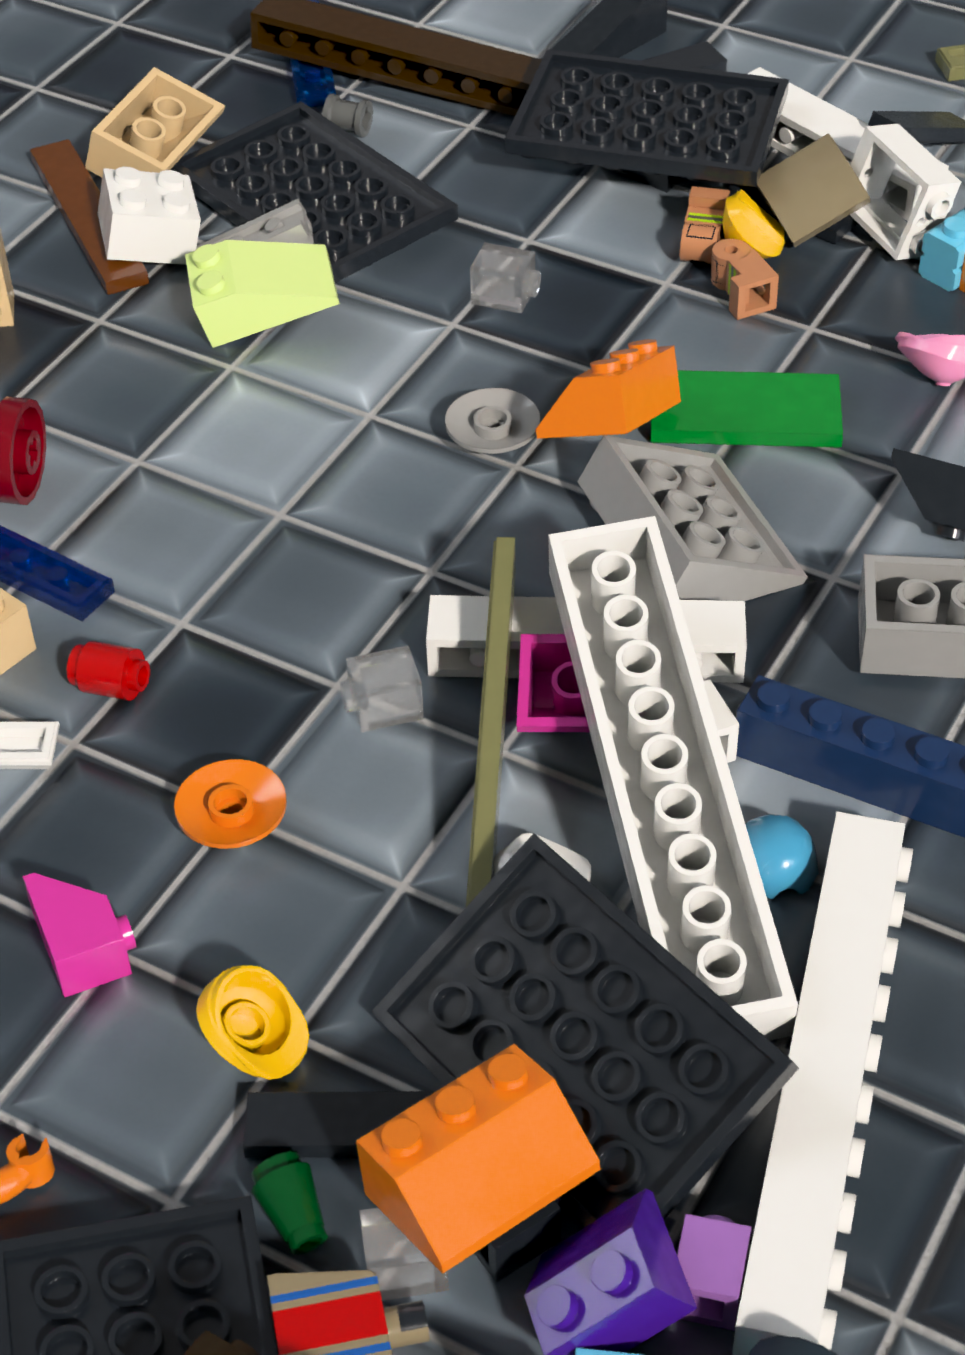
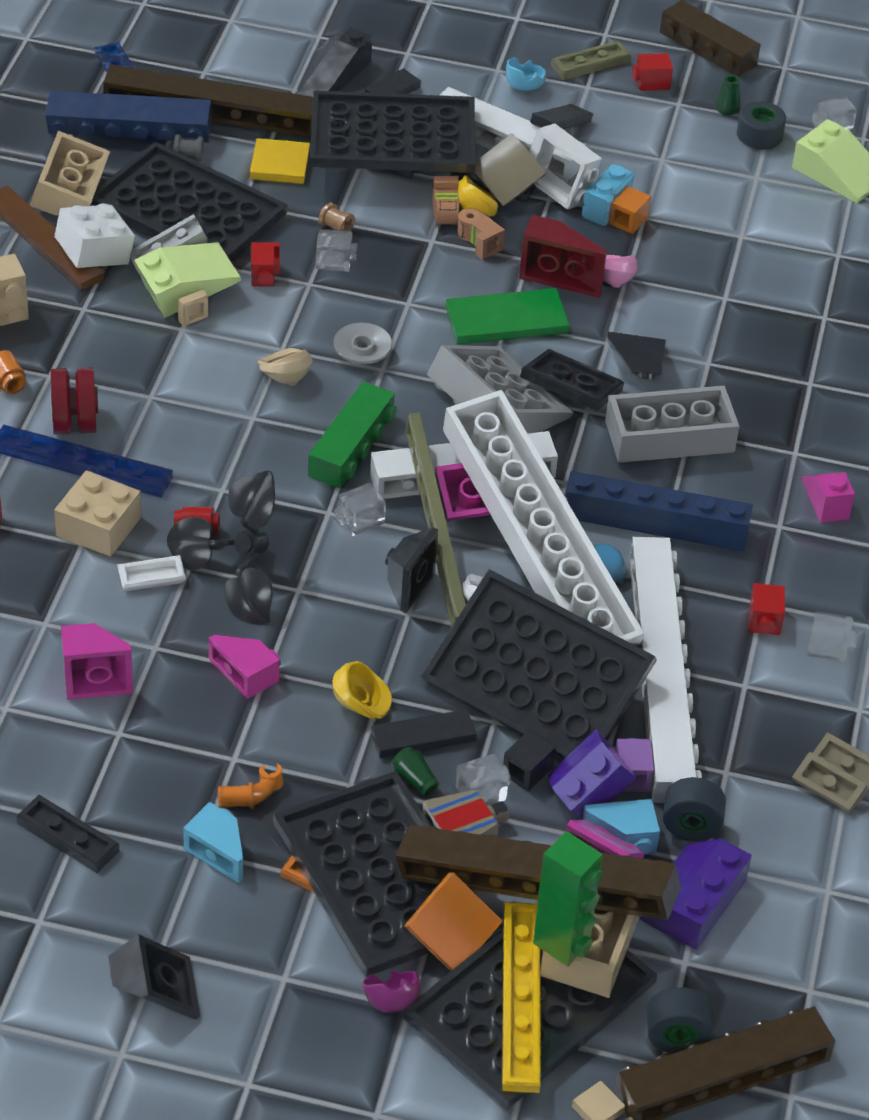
camera: 20 degrees left, 0 degrees up
orange dish [174,759,287,849] -> none
orange slope [356,1044,601,1274] -> none
orange slope [536,339,681,439] -> none
none -> dark blue brick [45,90,212,143]
none -> black plant [167,471,275,623]
none -> tan tile [178,289,208,327]
none -> yellow tile [250,138,310,184]
none -> red brick [251,242,280,286]
none -> tan hat [257,348,313,386]
none -> green brick [308,381,397,488]
none -> medium nougat bush [318,202,356,237]
none -> black slope [385,527,438,613]
none -> medium azure hair [506,57,546,92]
none -> dark red slope [519,215,607,298]
none -> black tile [520,349,625,411]

